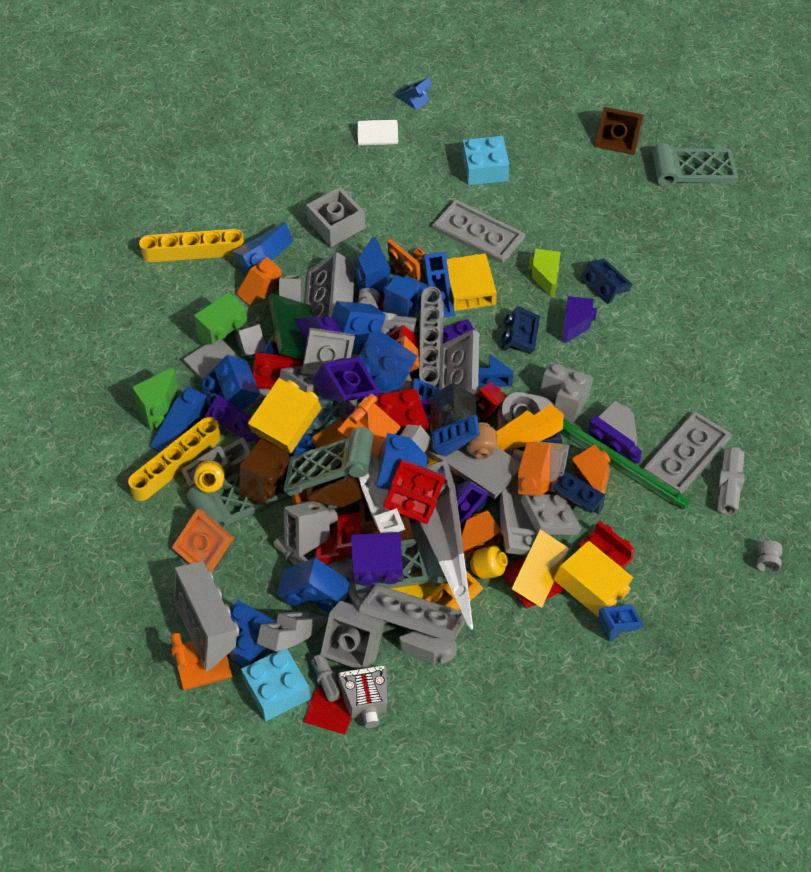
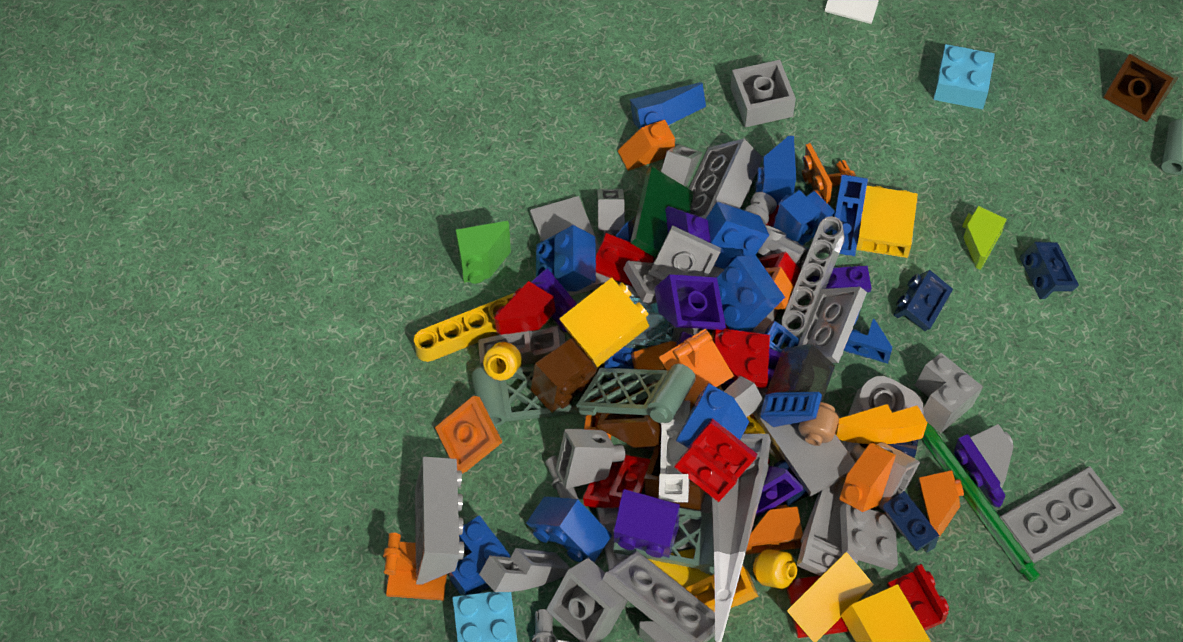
camera: 20 degrees right, 5 degrees up
yellow beam [139,229,244,262] -> none
blue slope [150,386,209,453] -> none
bright green slope [194,293,247,345] -> none
light grey tile [432,199,525,264] -> none
red slope [467,382,506,422] -> none
dark purple slope [562,296,597,343] -> none
light grey piece [717,447,745,515] -> none
none -> red slope [494,281,556,335]

